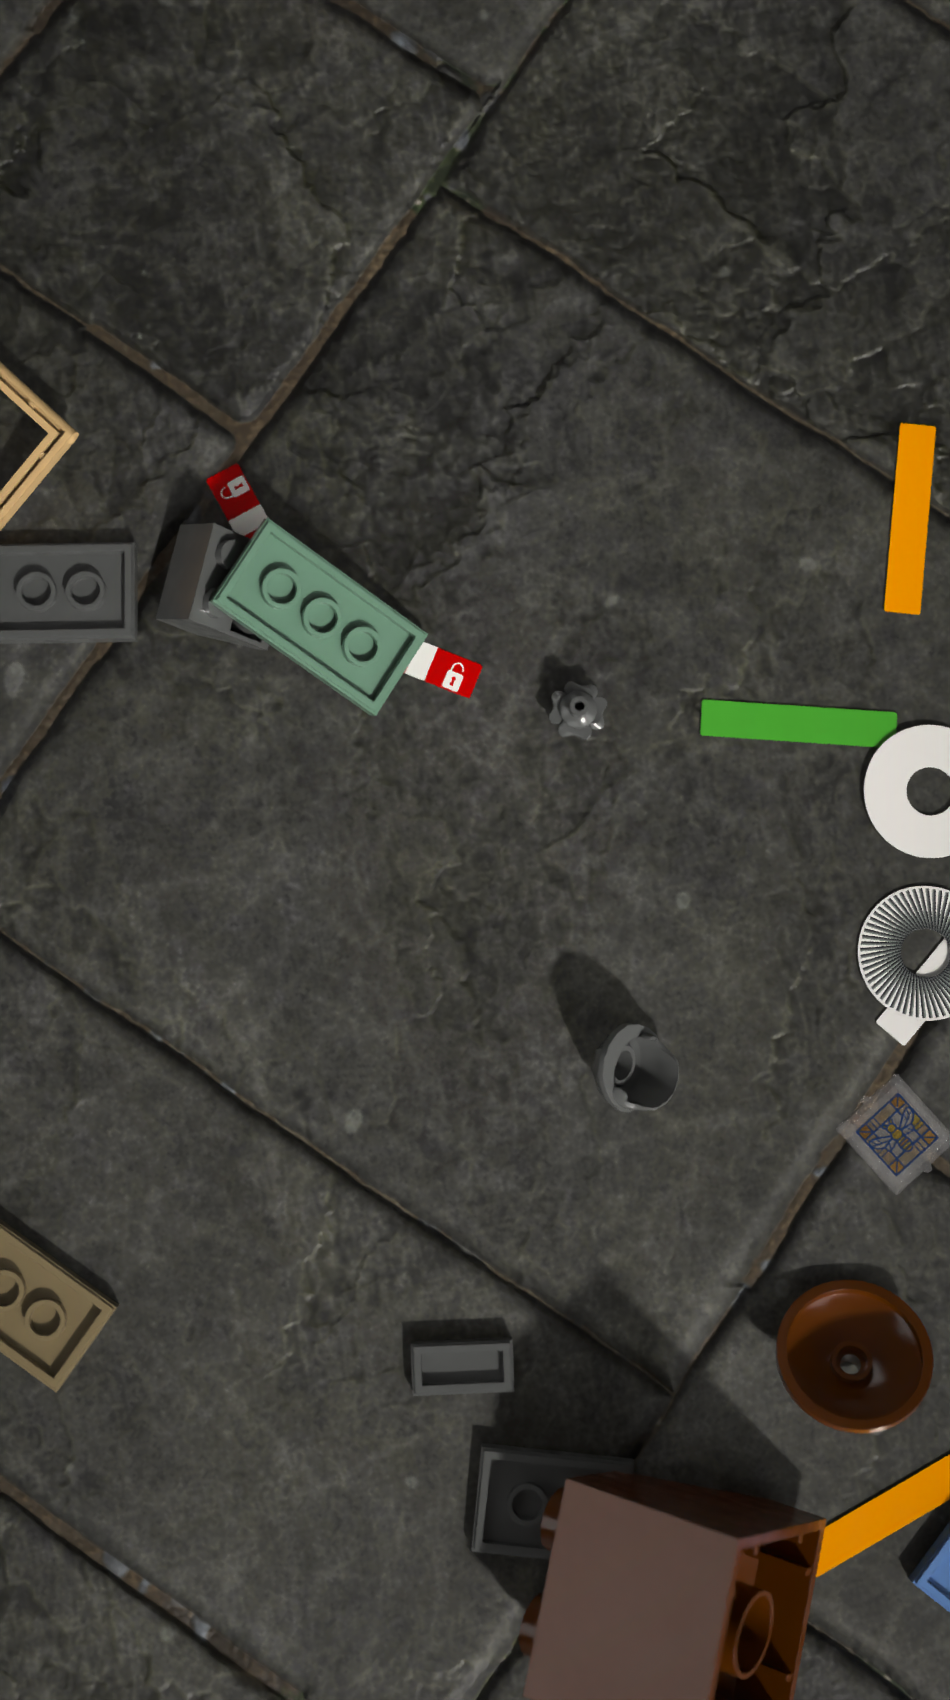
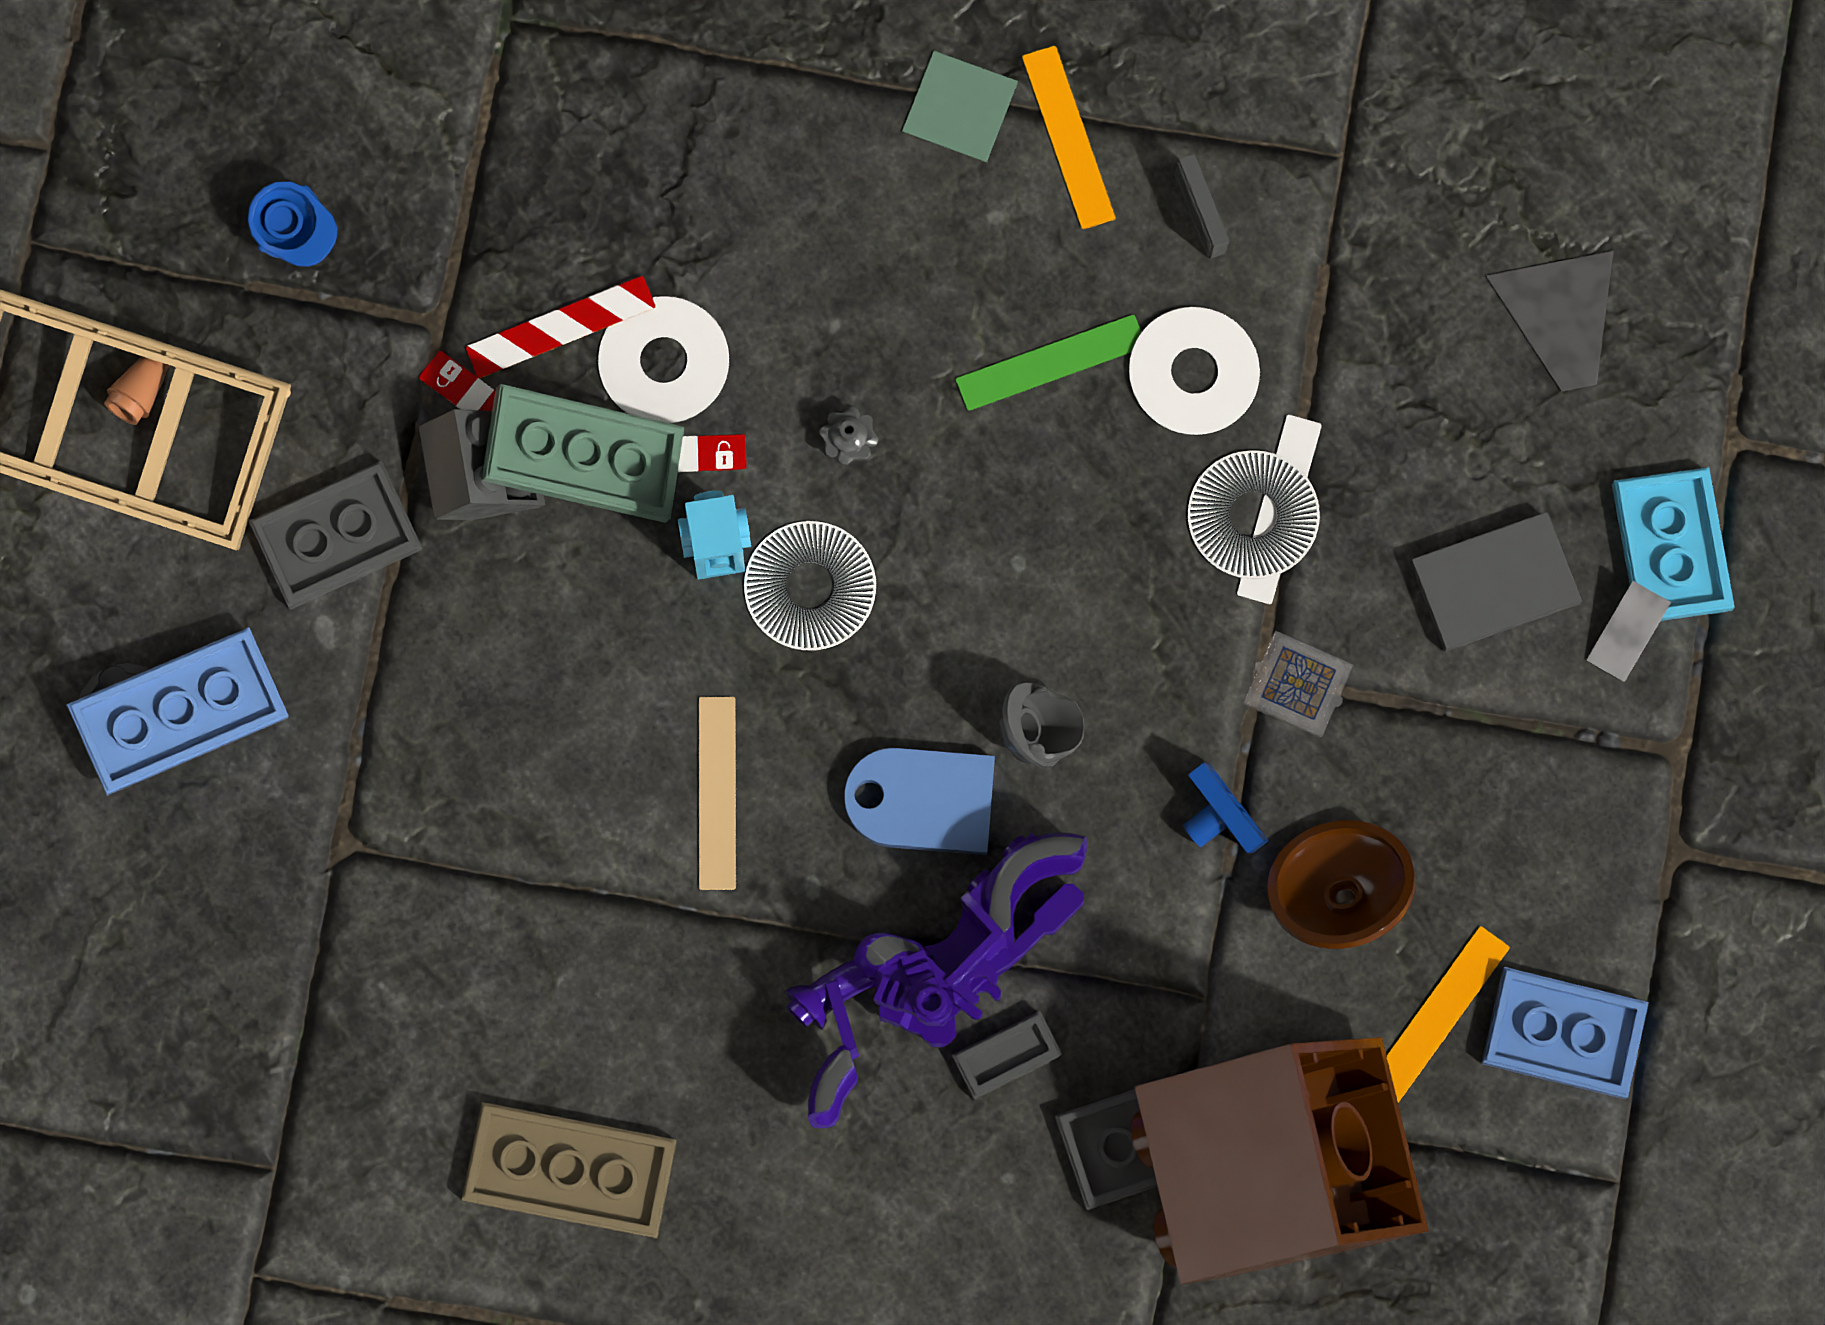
camera: 25 degrees left, 5 degrees down
none -> blue hat [247,182,338,267]
none -> sticker [466,276,656,378]
none -> white sticker [598,296,729,423]
none -> medium azure brick [678,491,751,580]
none -> tan sticker [699,697,736,890]
none -> sticker [744,521,876,651]
none -> dark purple piece [784,832,1087,1128]
none -> medium blue tile [845,748,995,855]
none -> sand green sticker [902,51,1018,162]
none -> blue tile [1183,763,1269,853]

